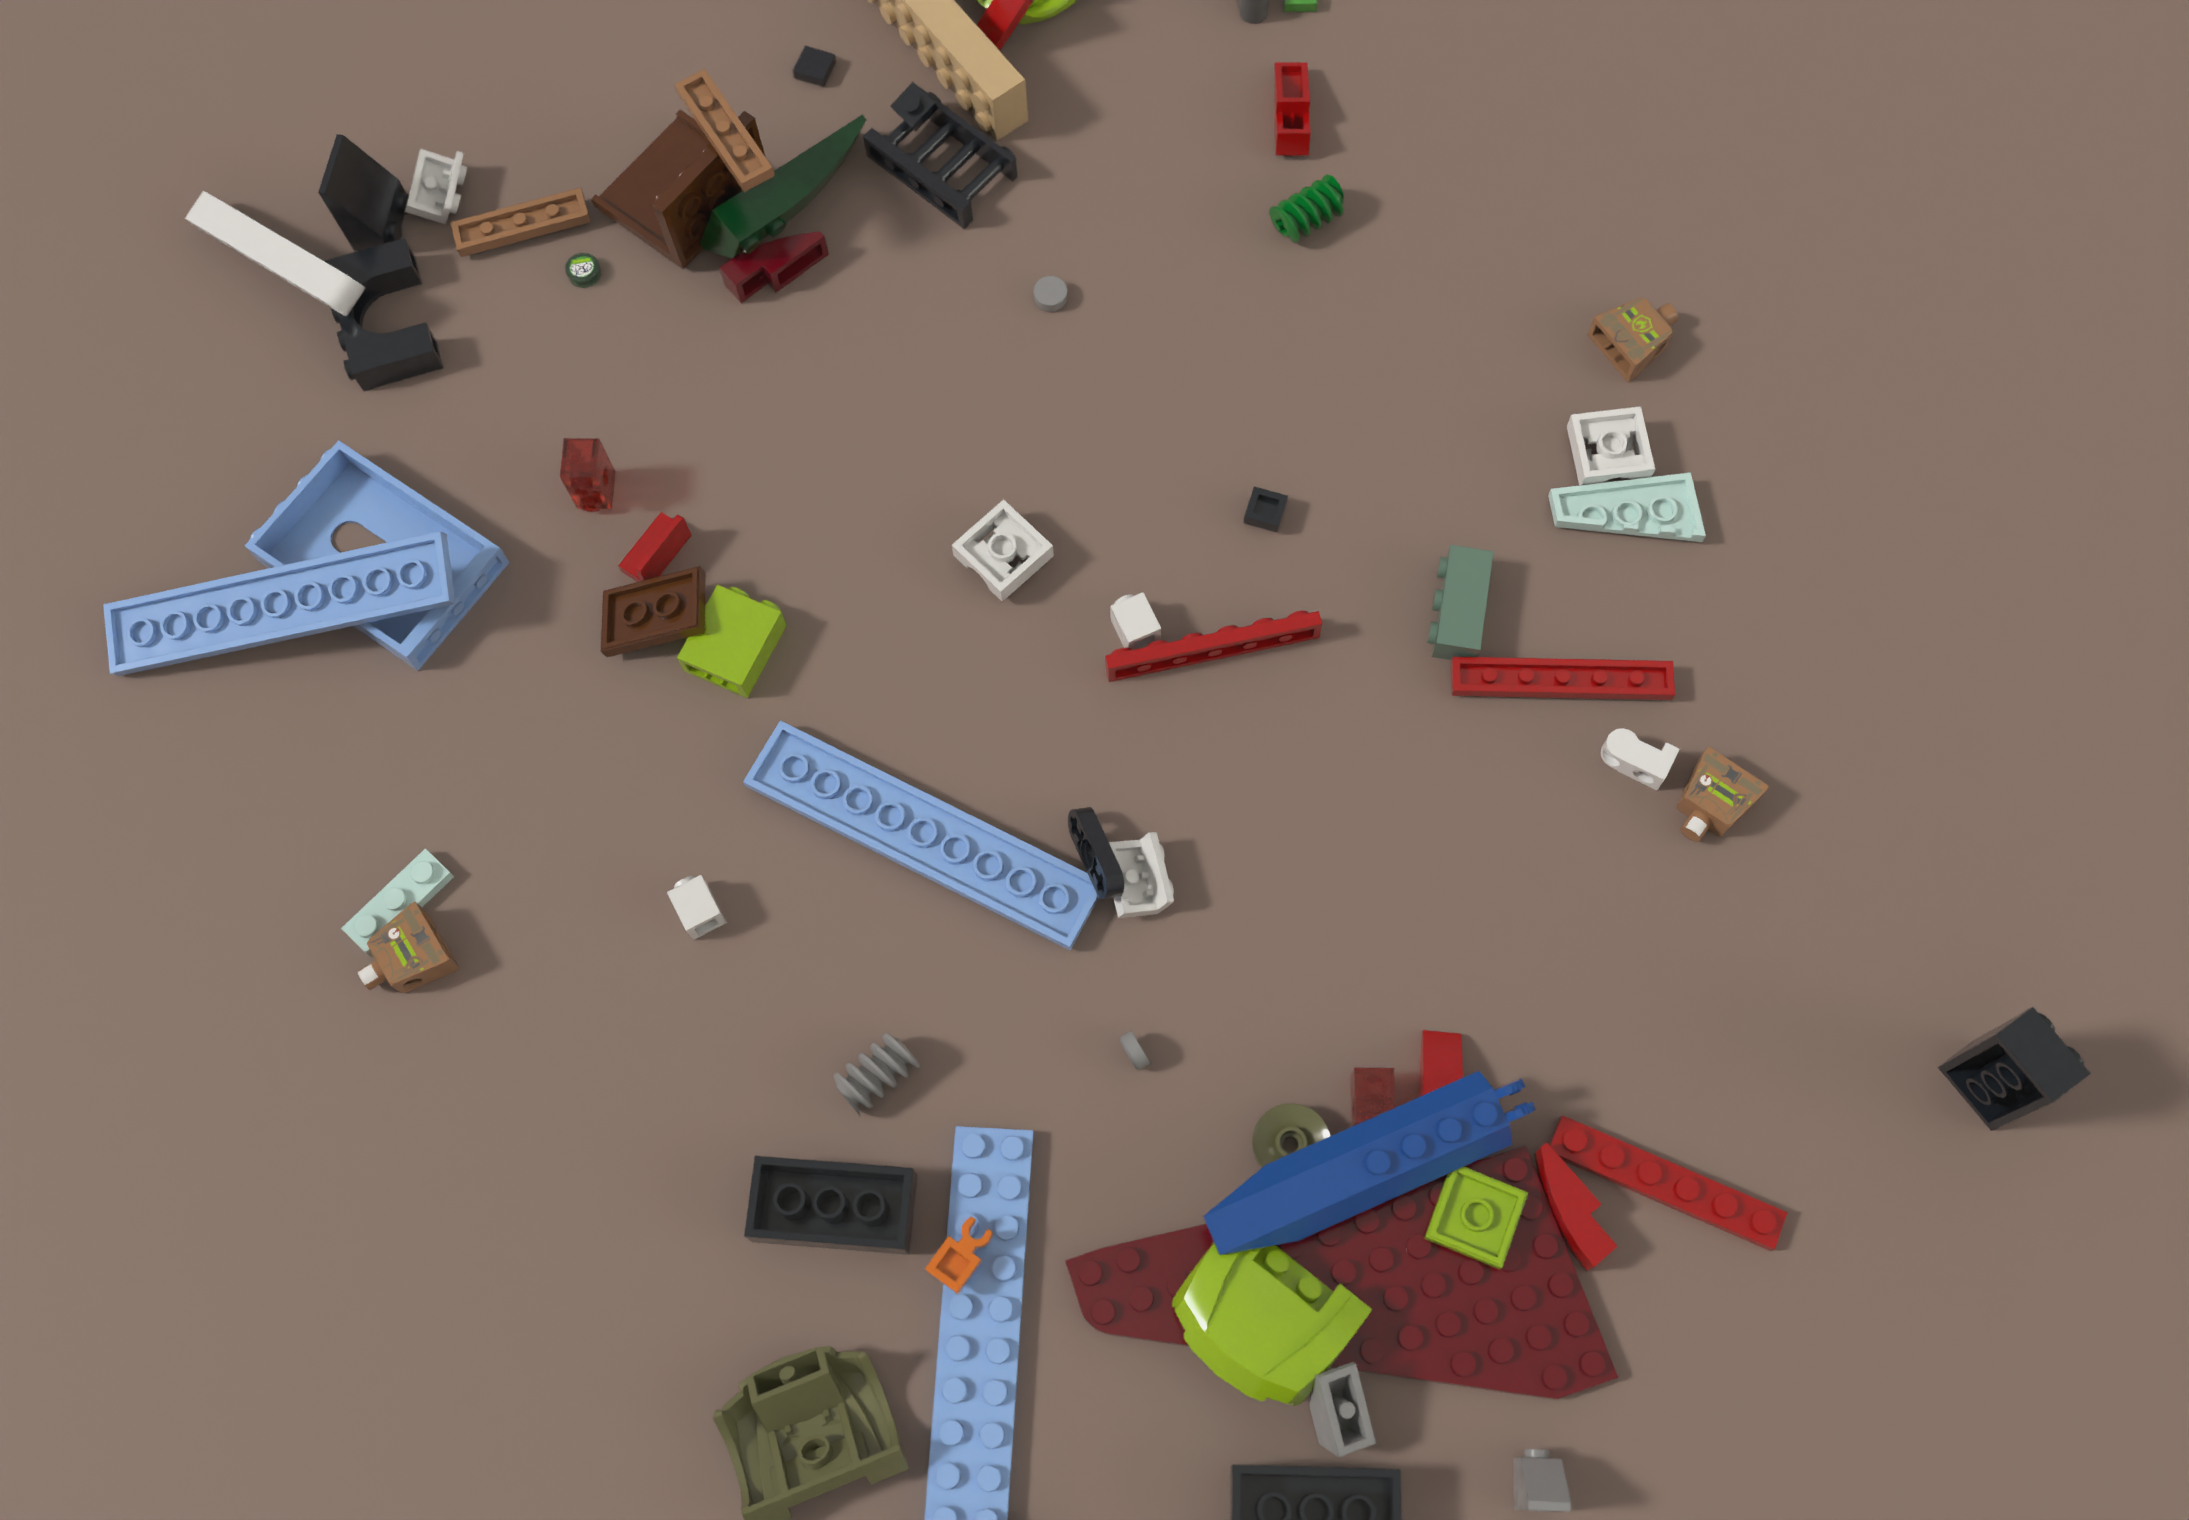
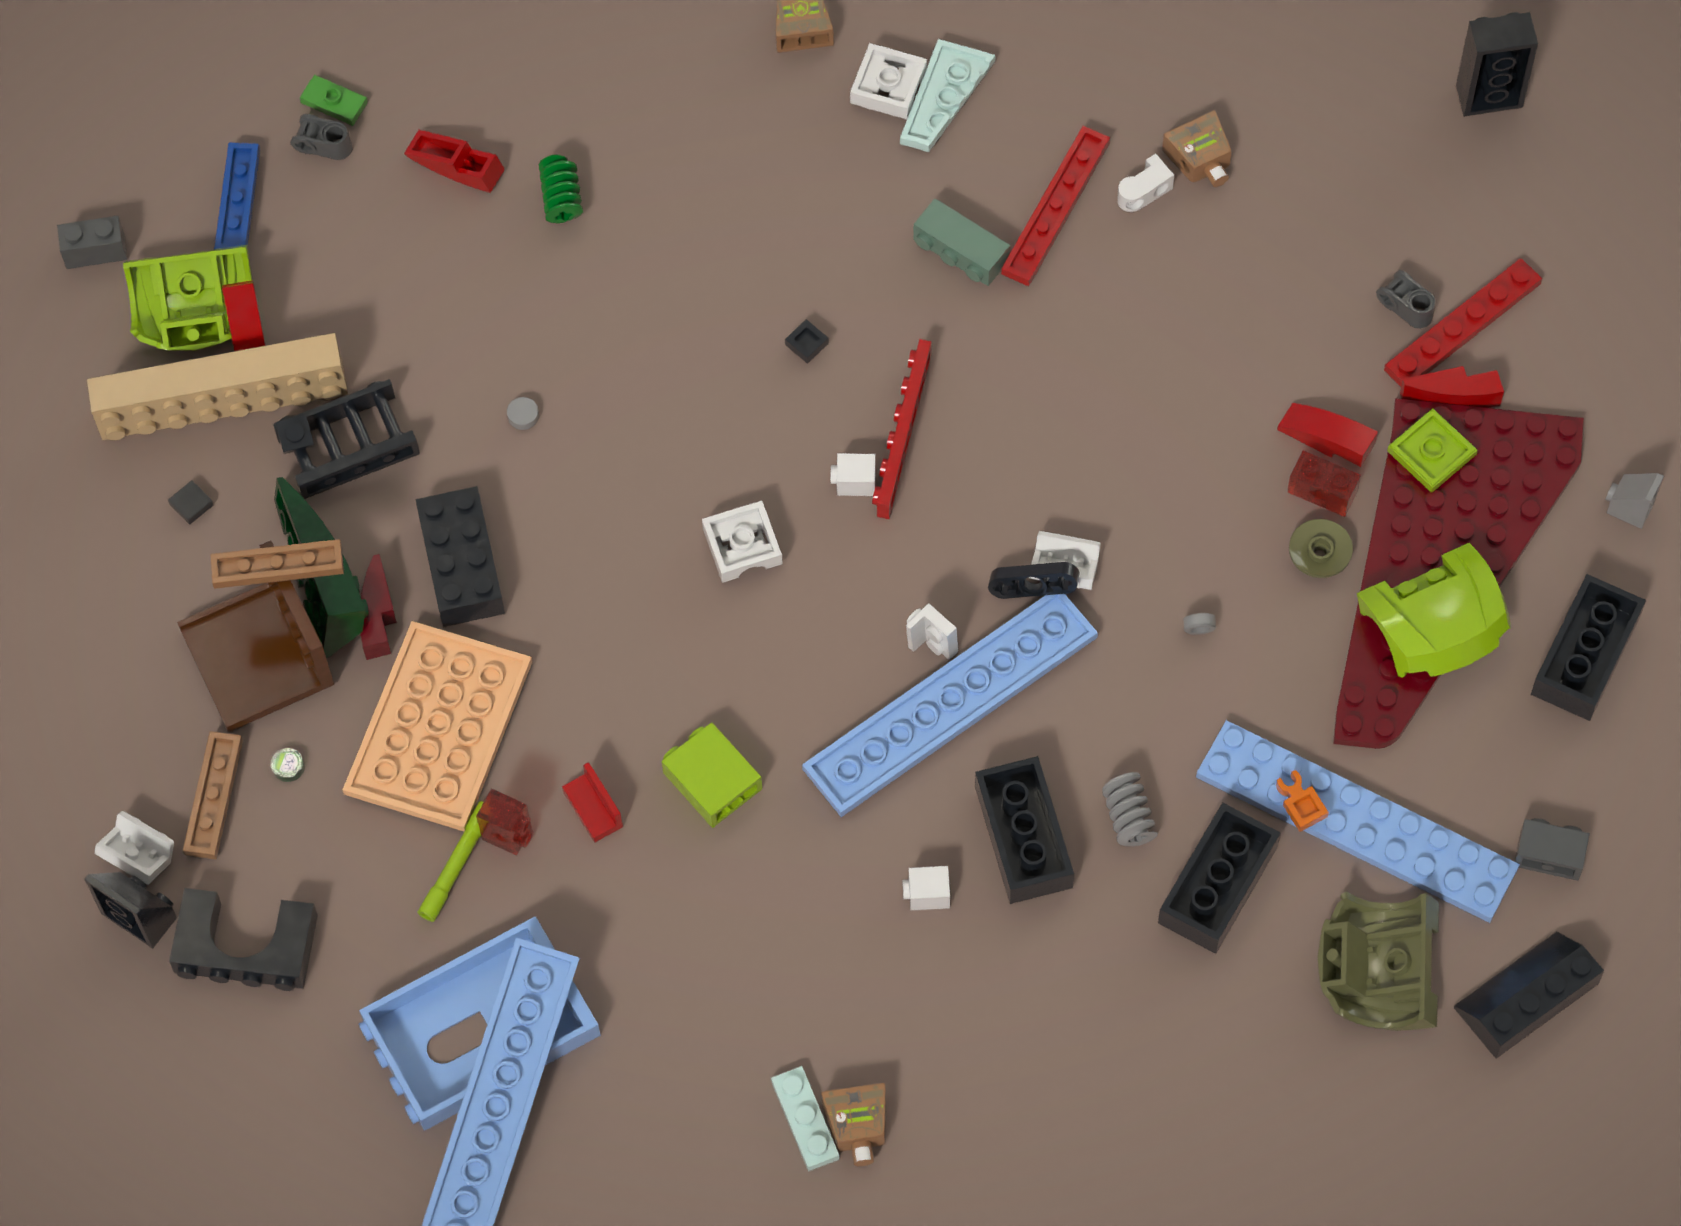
camera: 65 degrees left, 5 degrees down
white beam [185,191,365,317] -> none
reddish brown tile [601,566,706,657] -> none
blue hinge [1203,1071,1536,1255] -> none
light grey slope [1309,1362,1376,1457] -> none
none -> light nougat plate [343,621,532,831]
none -> black brick [415,486,505,627]
none -> lime piece [417,801,496,922]
none -> white bracket [906,603,958,660]
none -> black brick [975,756,1074,904]
none -> dark grey piece [1376,270,1435,329]

